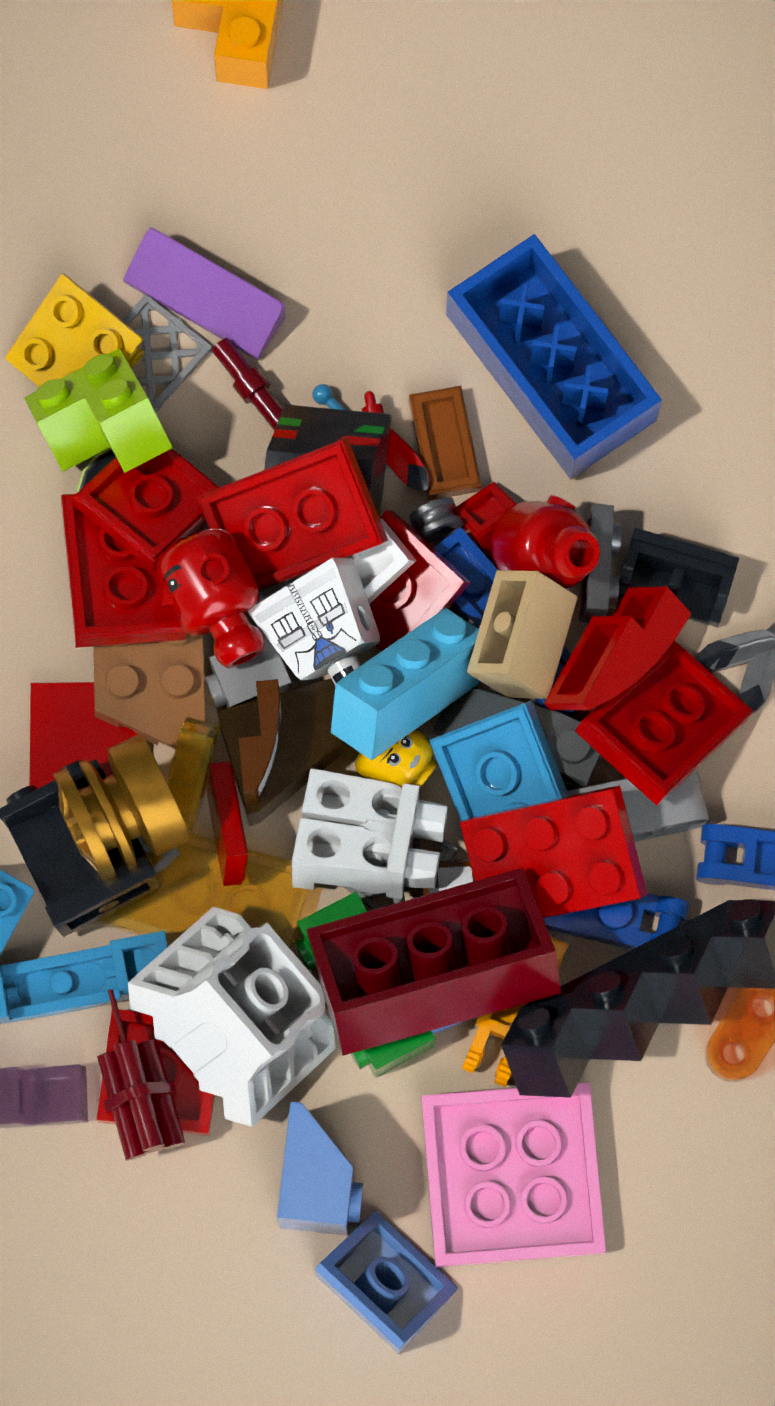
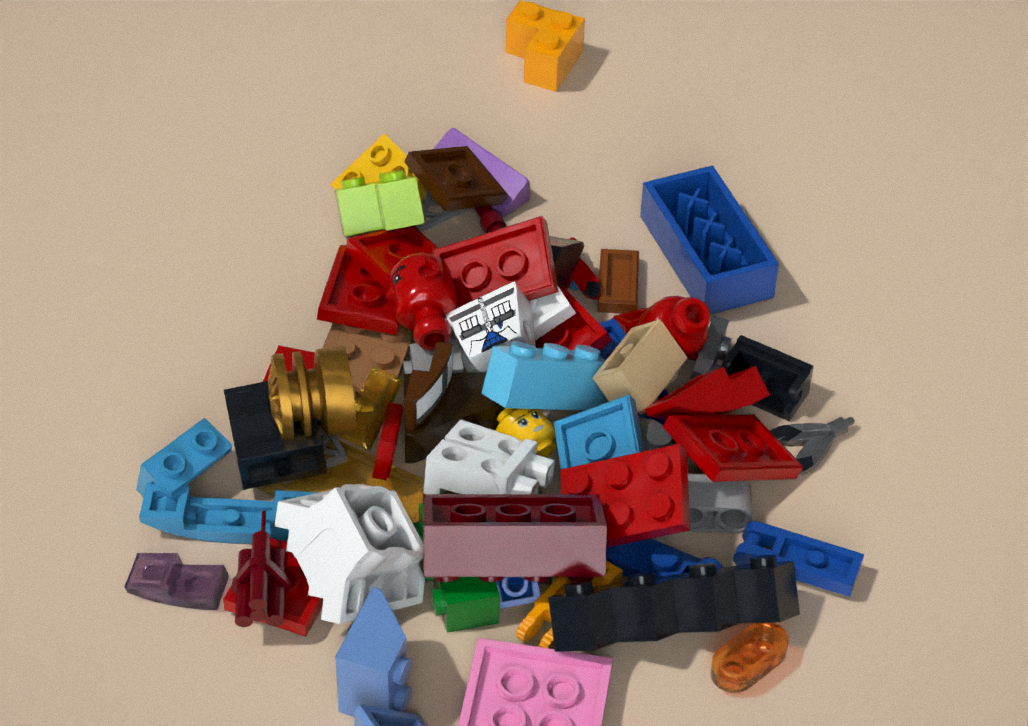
camera: 15 degrees right, 30 degrees down
flat silver bush [409,497,463,543] -> none
none -> reddish brown tile [404,146,507,211]

